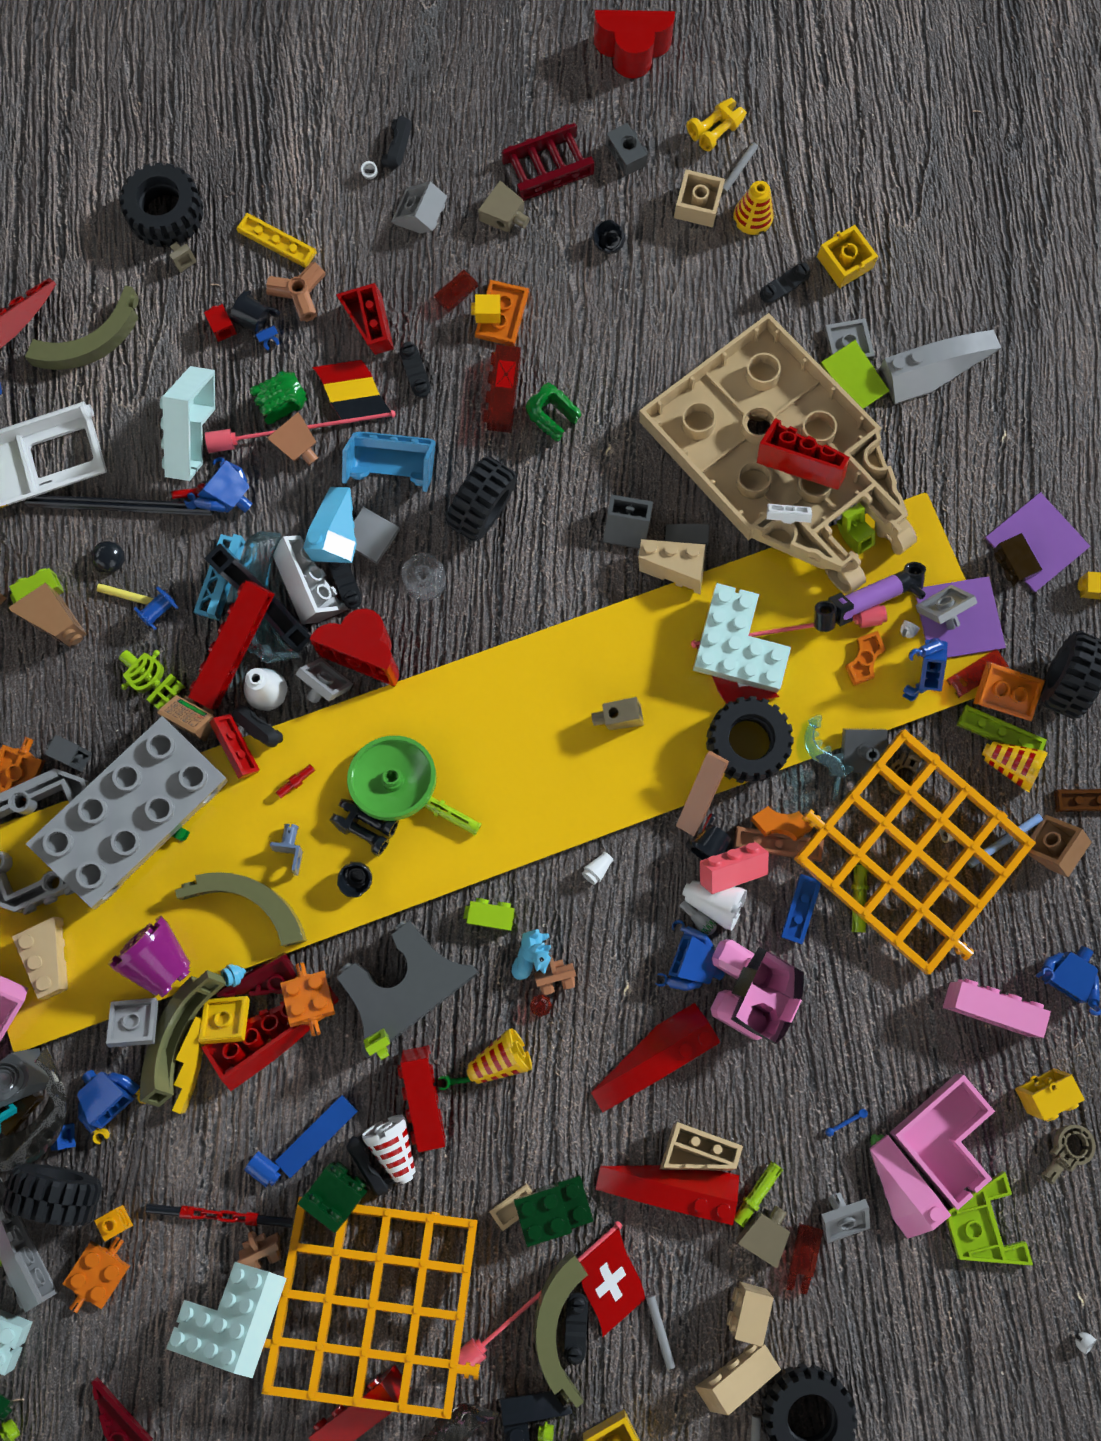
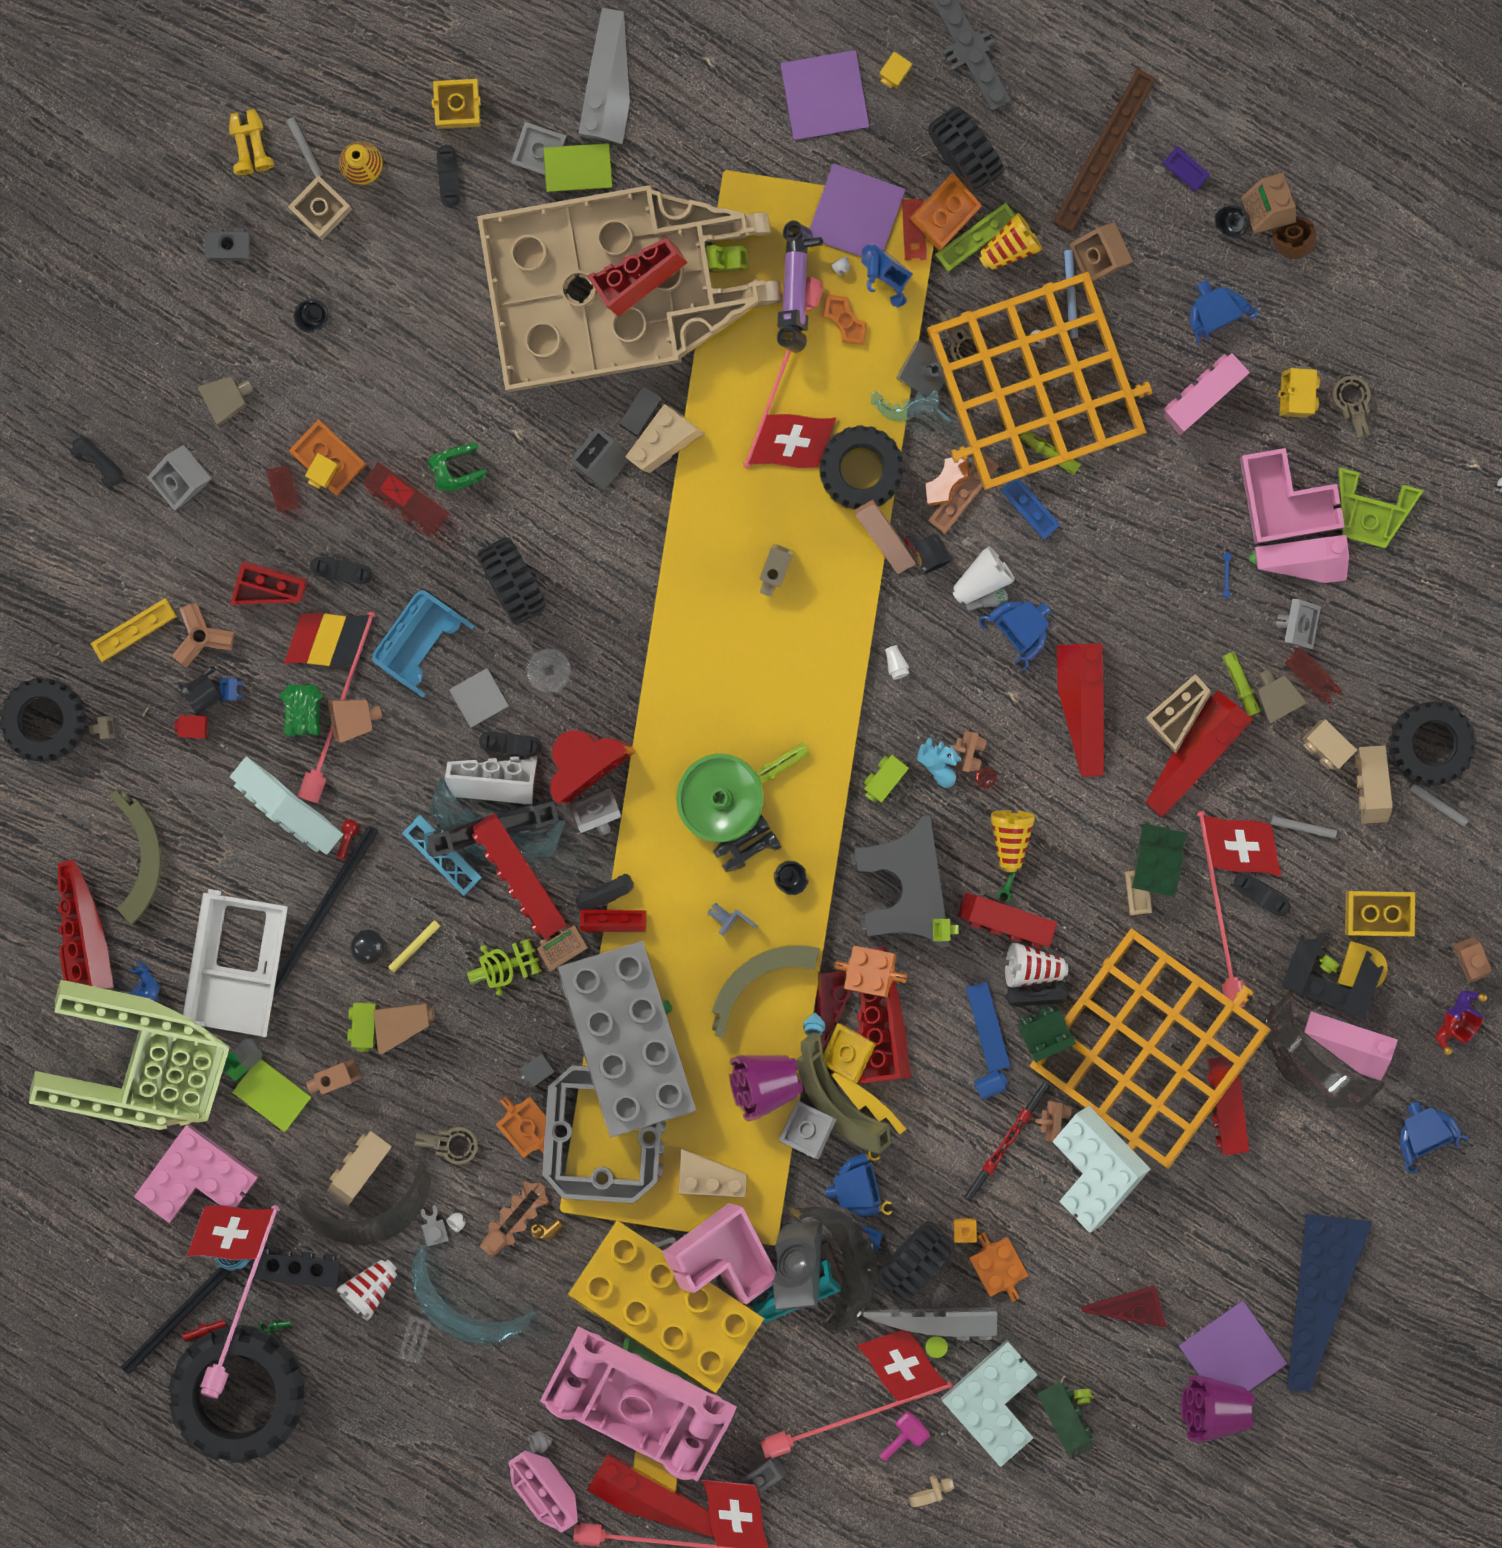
camera: 55 degrees left, 10 degrees up
blue hose [134,587,179,630] -> none
torso [184,457,253,513] -> none
white cone [244,668,288,711] -> none
red bar [276,764,315,798] -> none
medium azure wedge [303,487,357,563] -> none
white hinge [361,161,378,180] -> none
dark red fence [501,123,595,201] -> none
olive arch [534,1251,588,1408] -> none
red brick [593,10,675,79] -> none
light aqua piece [693,583,791,693] -> none
coral brick [700,842,769,894] -> none
bright pink piece [711,939,804,1044] -> none
white plate [767,504,812,524] -> none
light grey tile [915,585,977,630] -> none
dark brown brick [993,533,1042,586] -> none

